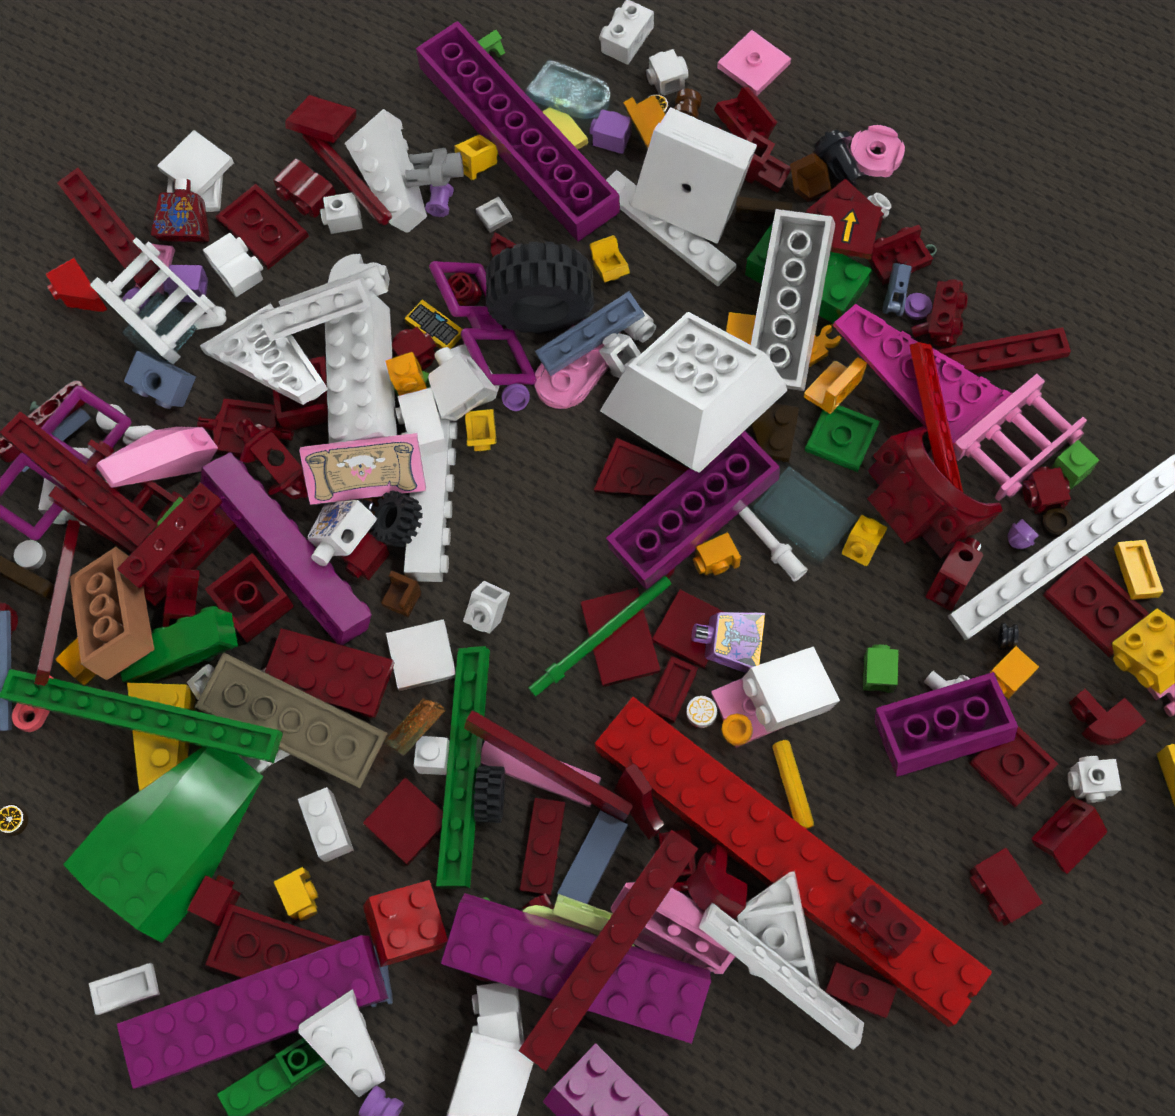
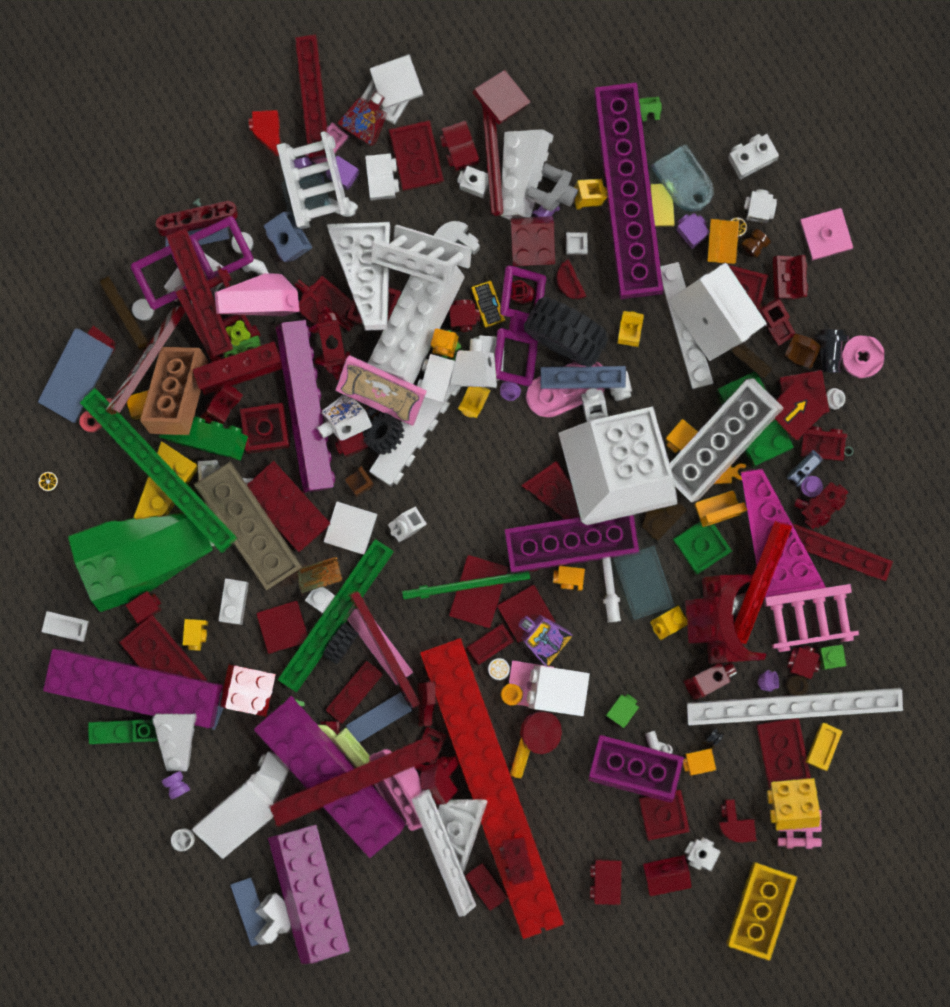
camera: 30 degrees right, 15 degrees up
none -> lime plate [226,321,251,346]
none -> dark red brick [511,216,555,266]
none -> dark red tile [520,711,562,754]

